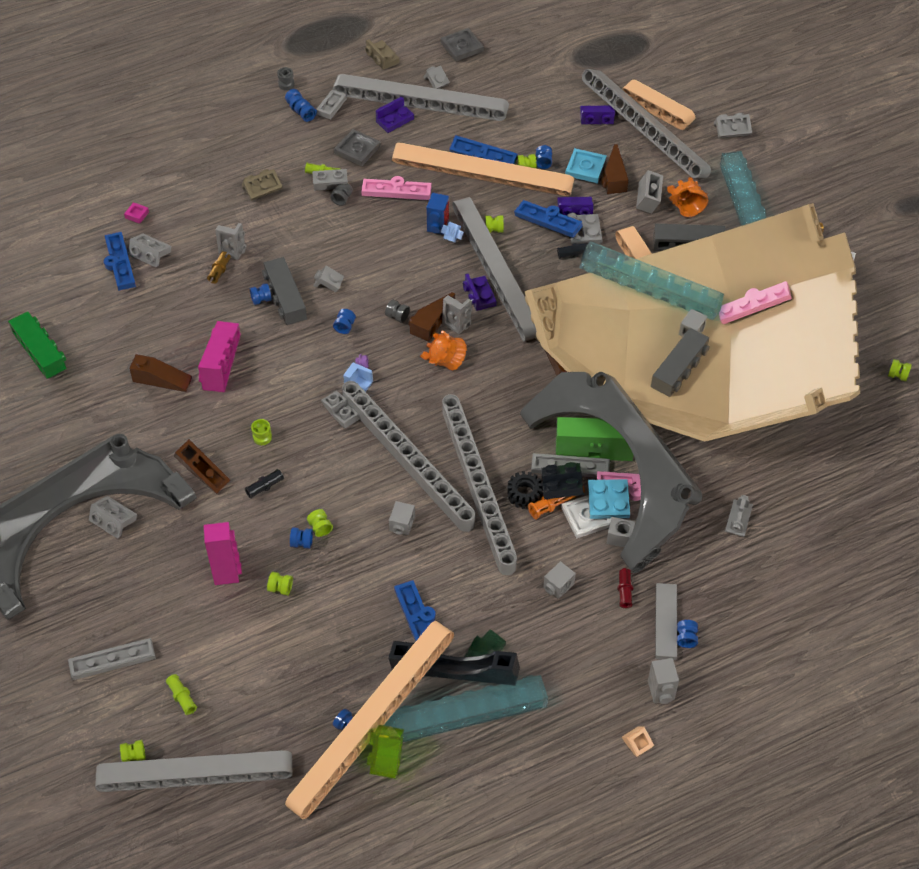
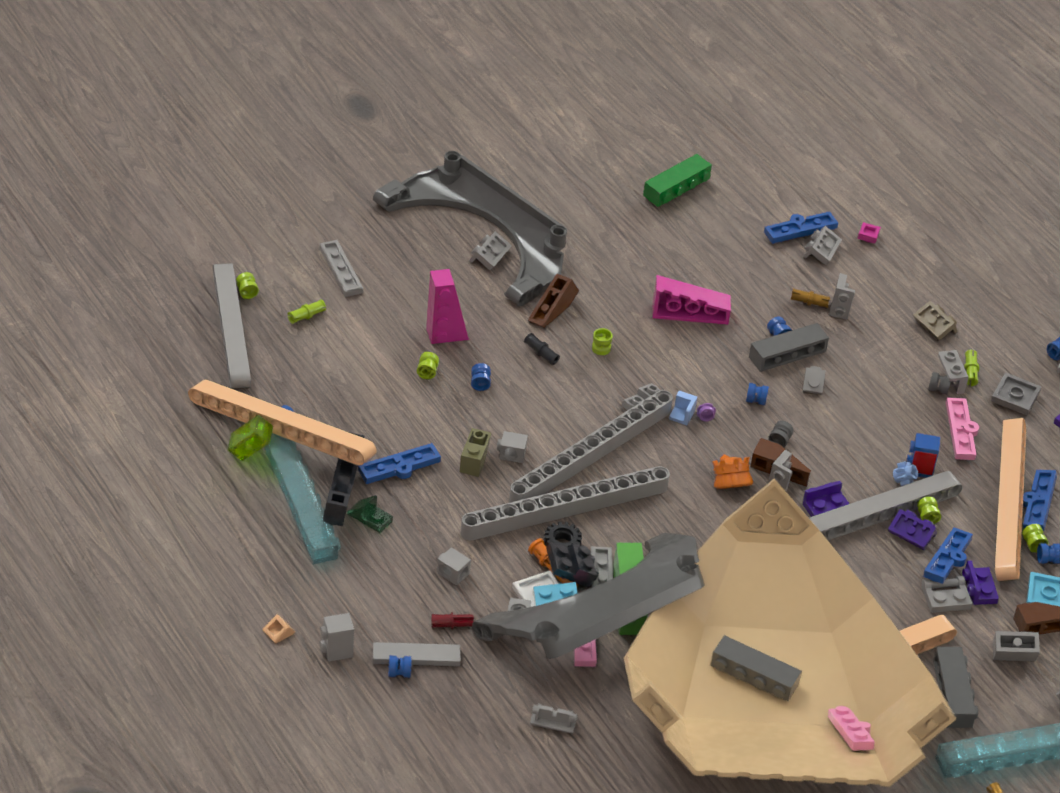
camera: 80 degrees right, 10 degrees down
reddish brown slope [129,354,192,392] -> none
lime wheel [307,509,333,537] -> none
black pin [557,241,594,259] -> none
clear light blue brick [579,241,724,320] -> none
orange hair [667,177,709,218] -> none
light grey brick [679,309,707,337] -> none
none -> olive slope [460,428,491,477]
none -> dark purple bracket [888,509,937,550]

